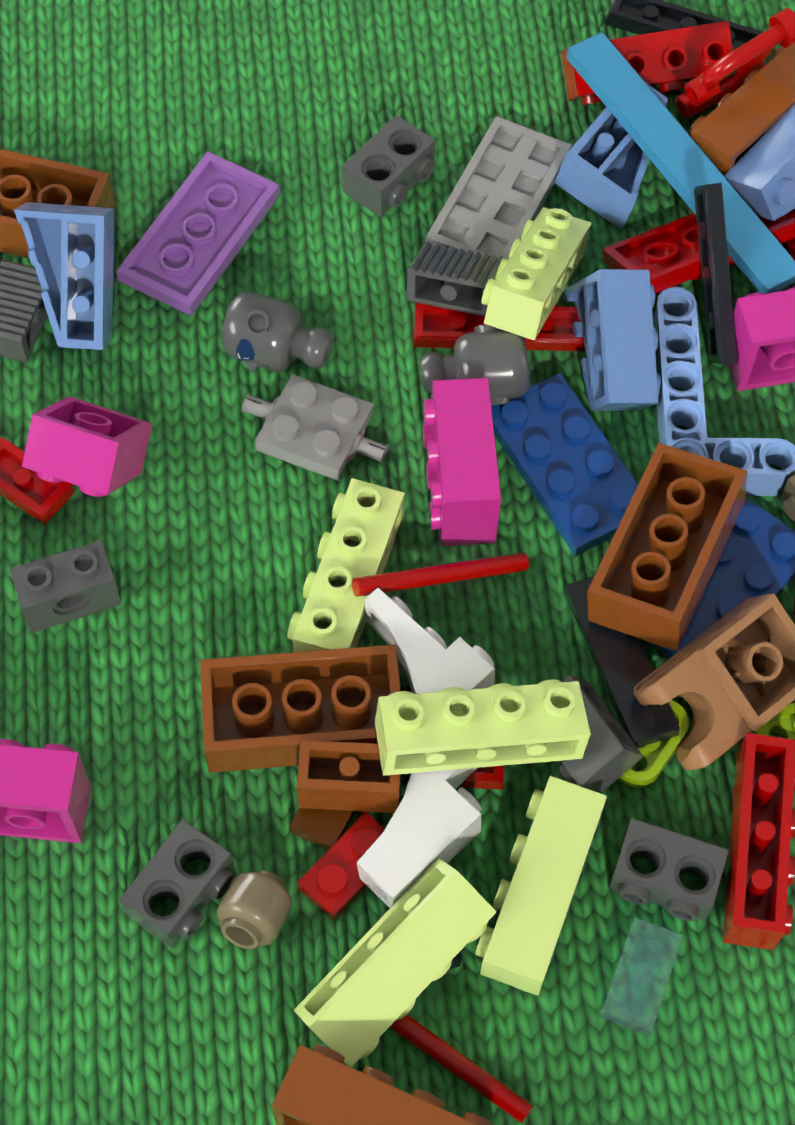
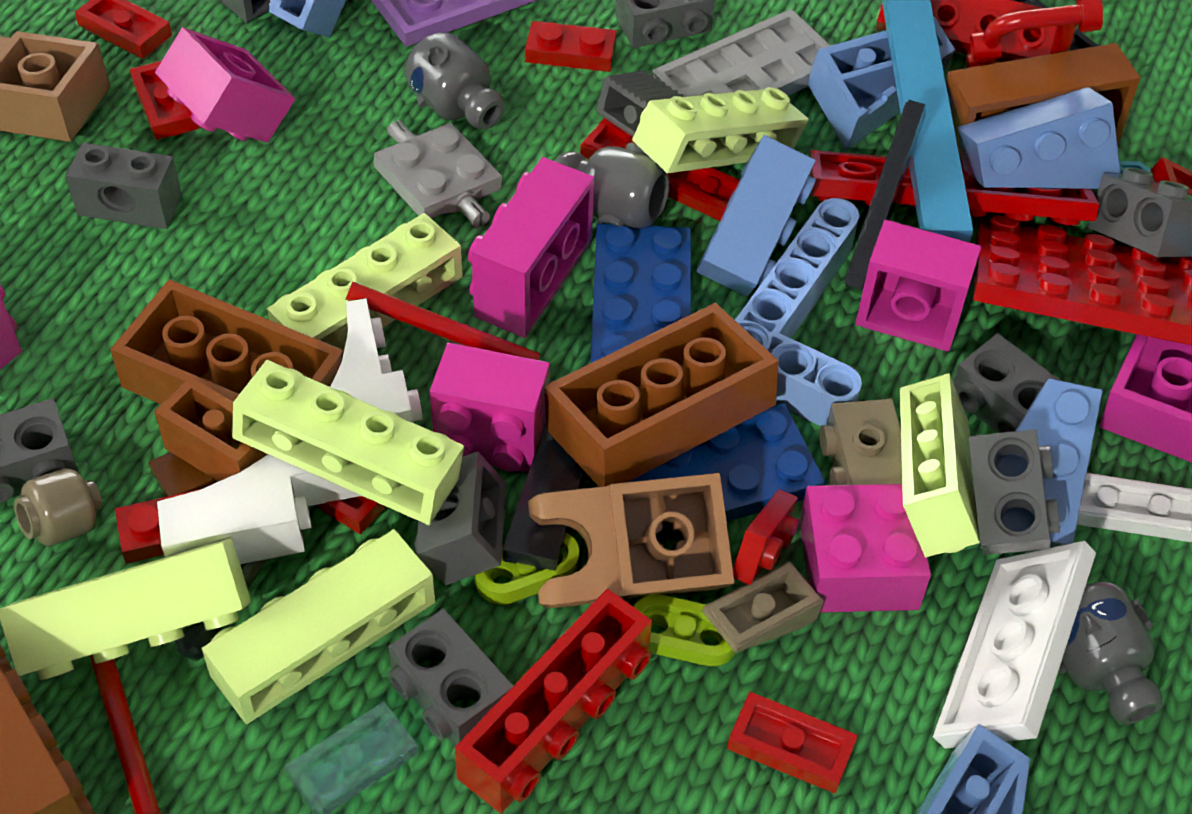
camera: 30 degrees right, 10 degrees down
none -> dark pink brick [430,342,550,473]
none -> red plate [525,21,616,72]

